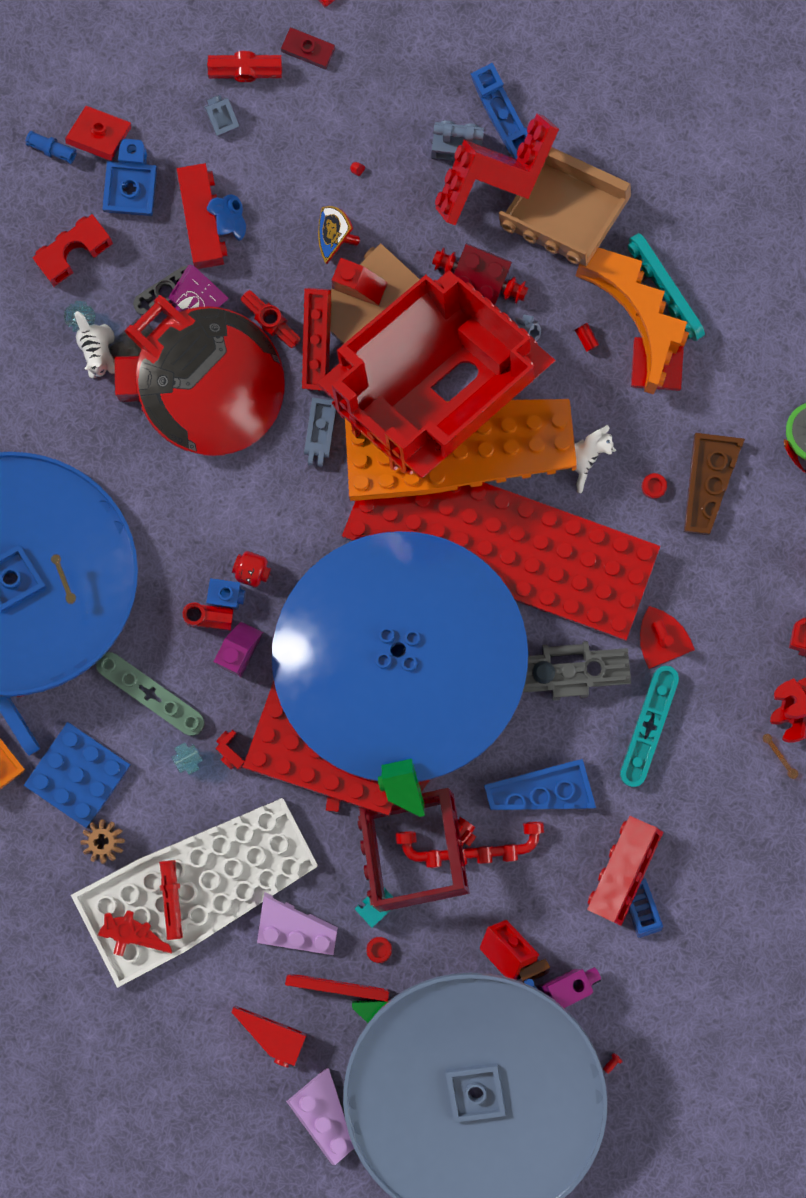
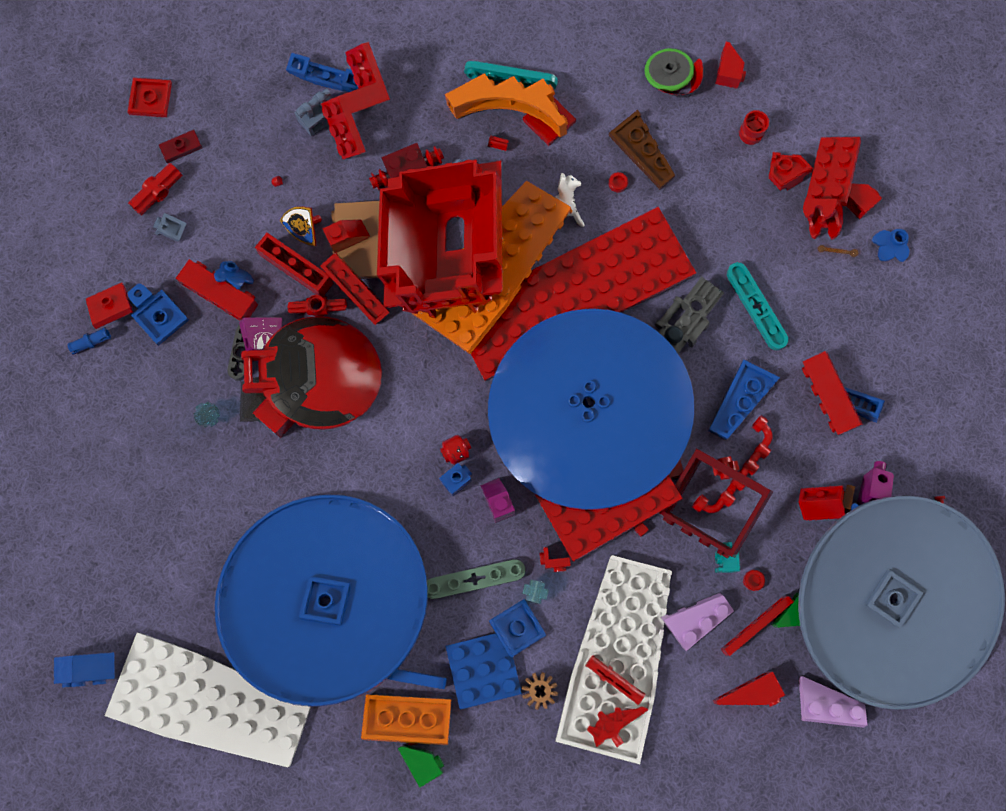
camera: 45 degrees left, 5 degrees down
red arch [32,214,113,287] -> none
clear orange hinge [51,554,76,604] -> none
white animal [75,311,115,379] -> none
red piece [182,602,233,631] -> none
sand blue hinge [304,397,336,467] -> none
green slope [378,759,425,817] -> none
medium nougat panel [499,147,631,267] -> none
red shield [640,606,695,669] -> none
none -> red brick [255,232,334,297]
none -> blue tile [489,599,546,658]

